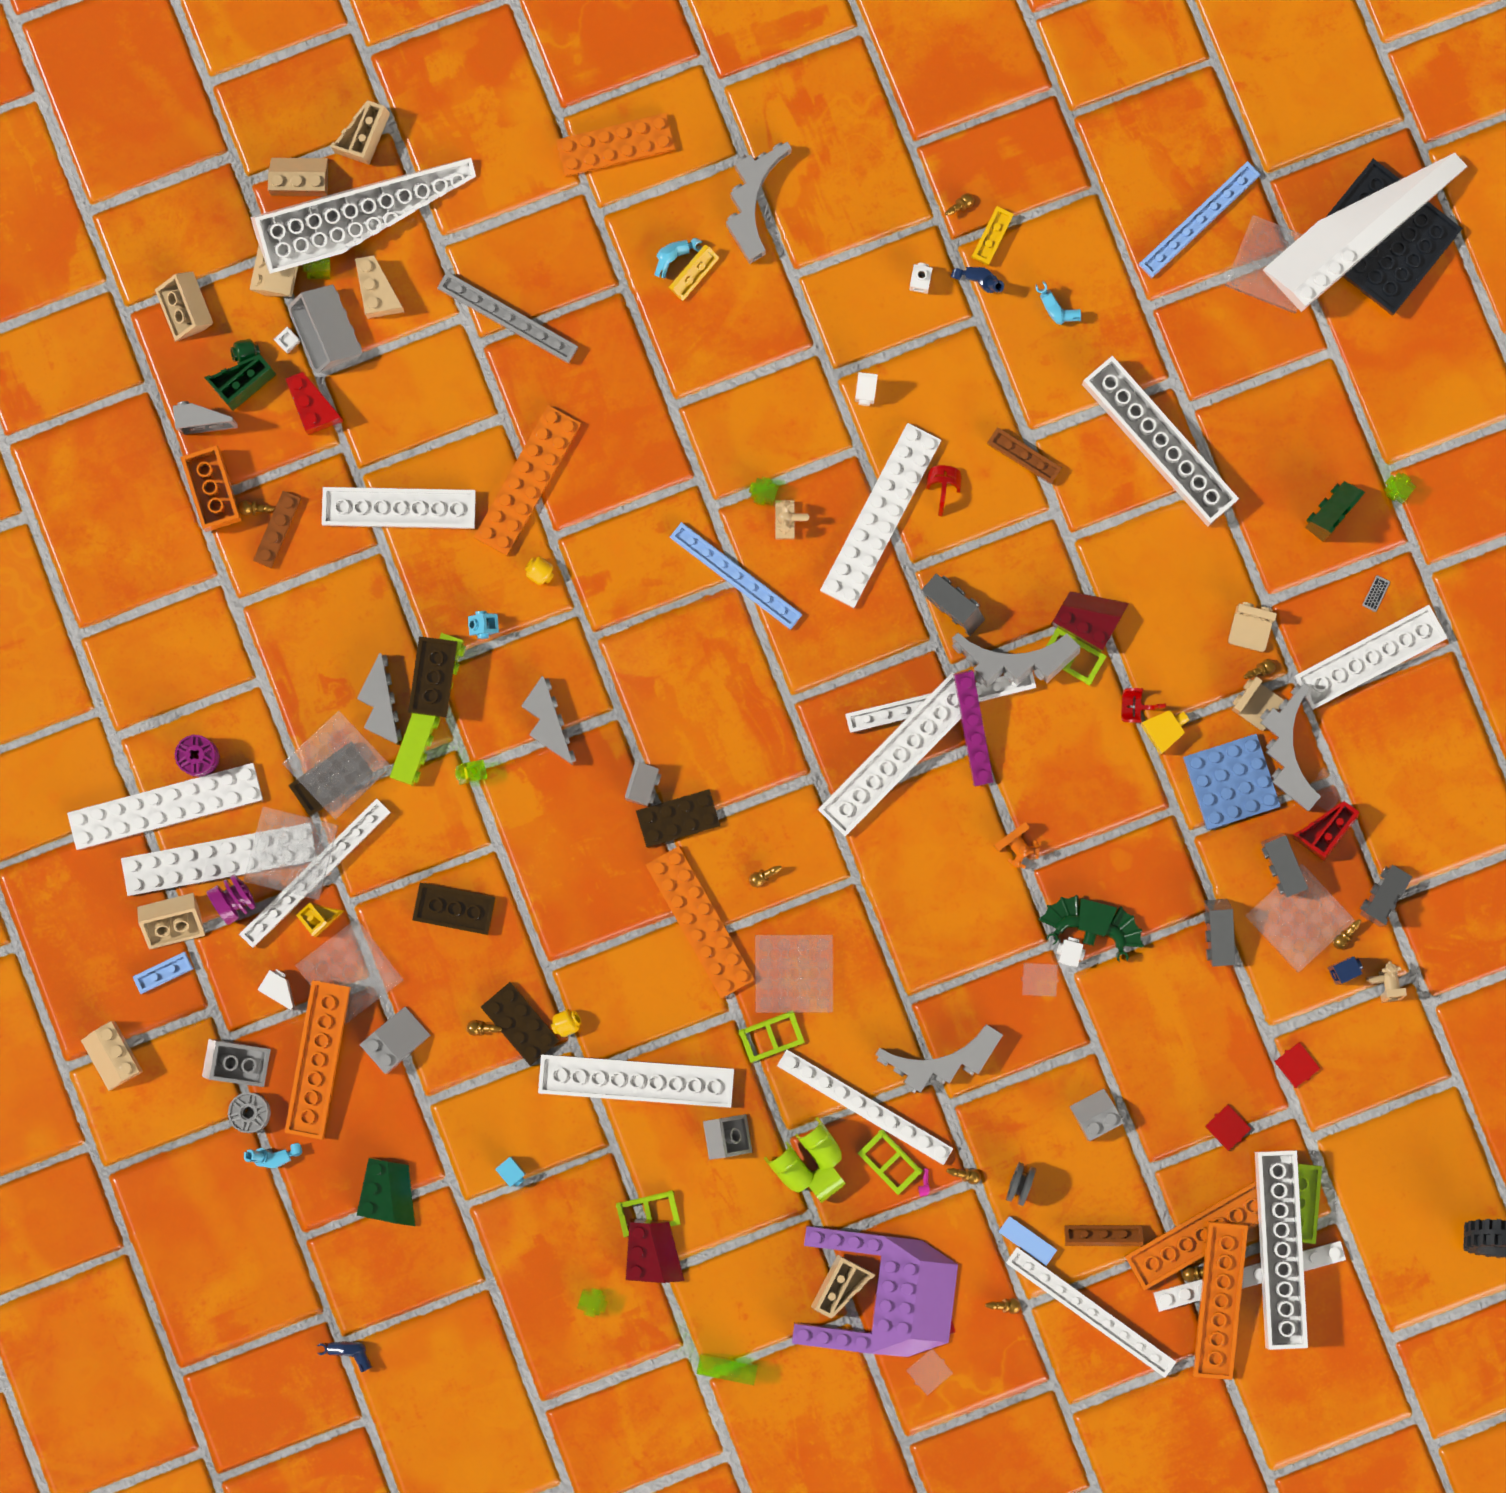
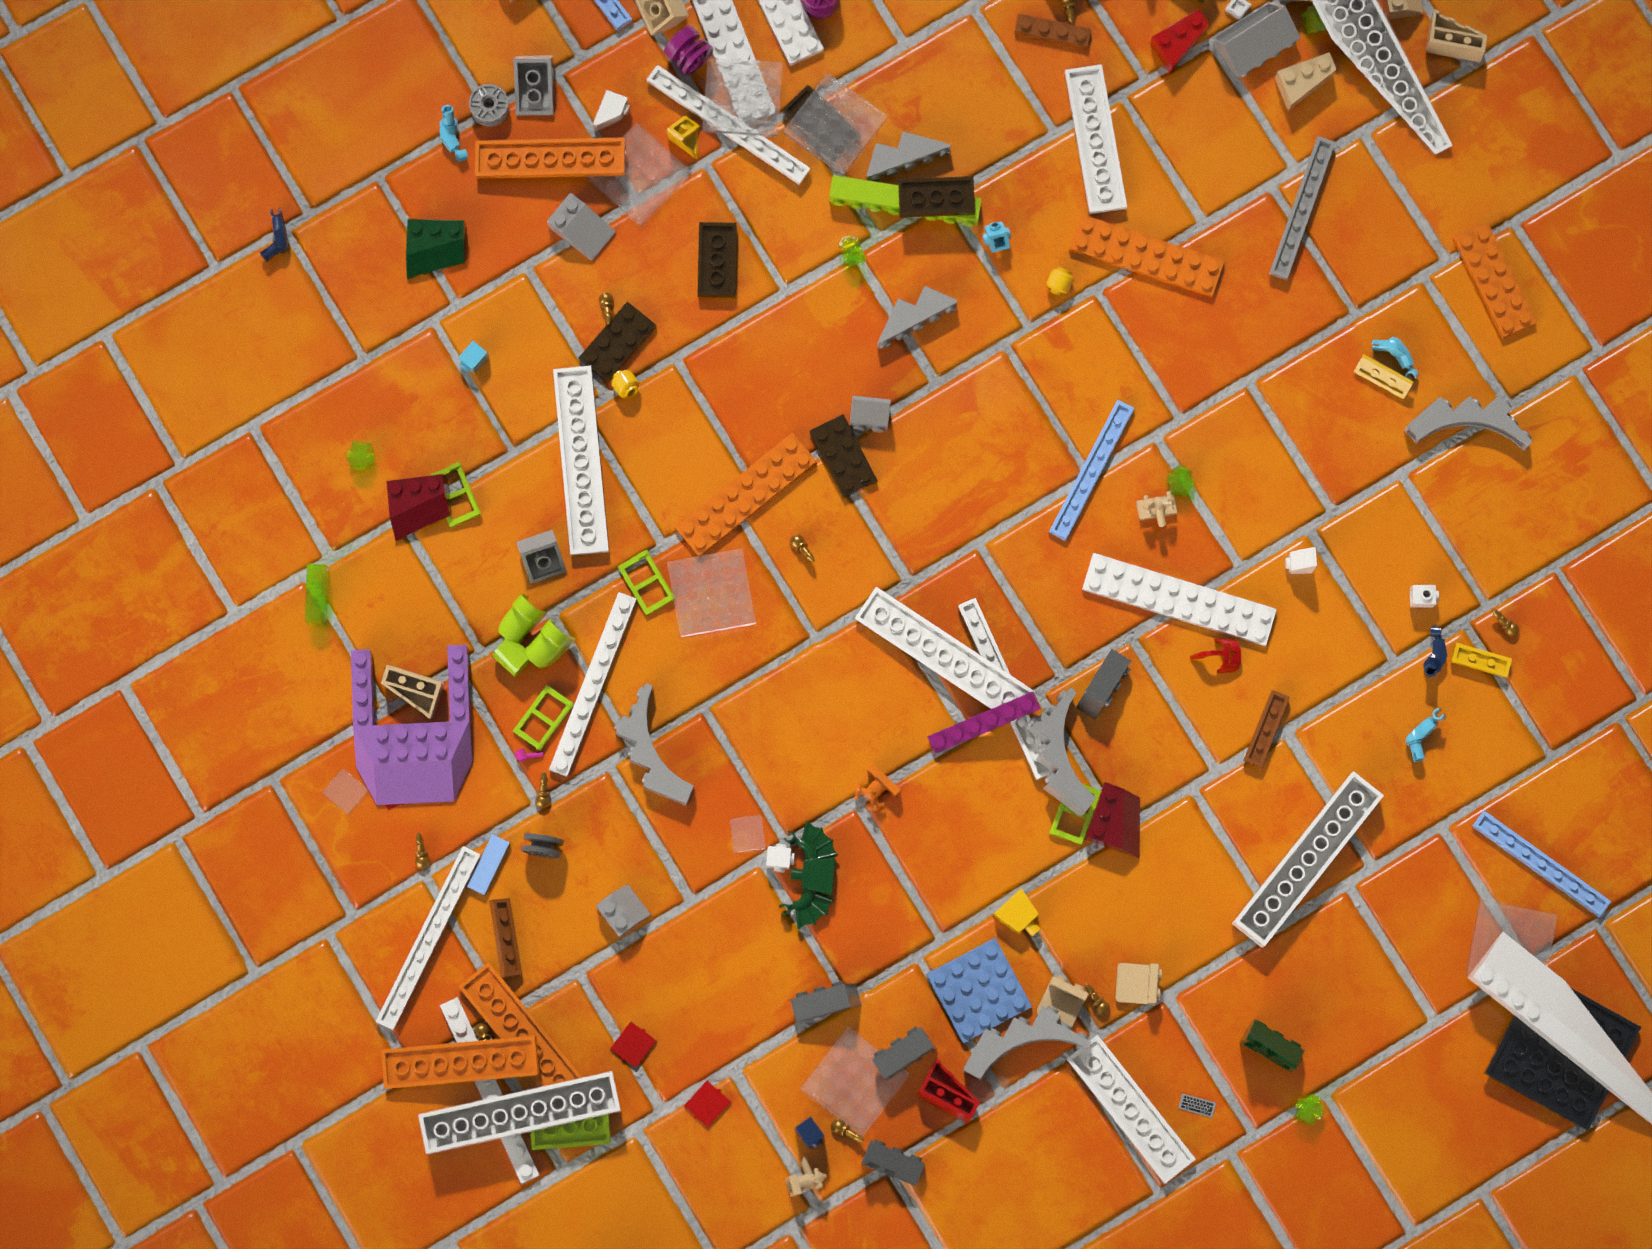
camera: 75 degrees right, 5 degrees down
red helmet [1121,688,1166,723] -> none

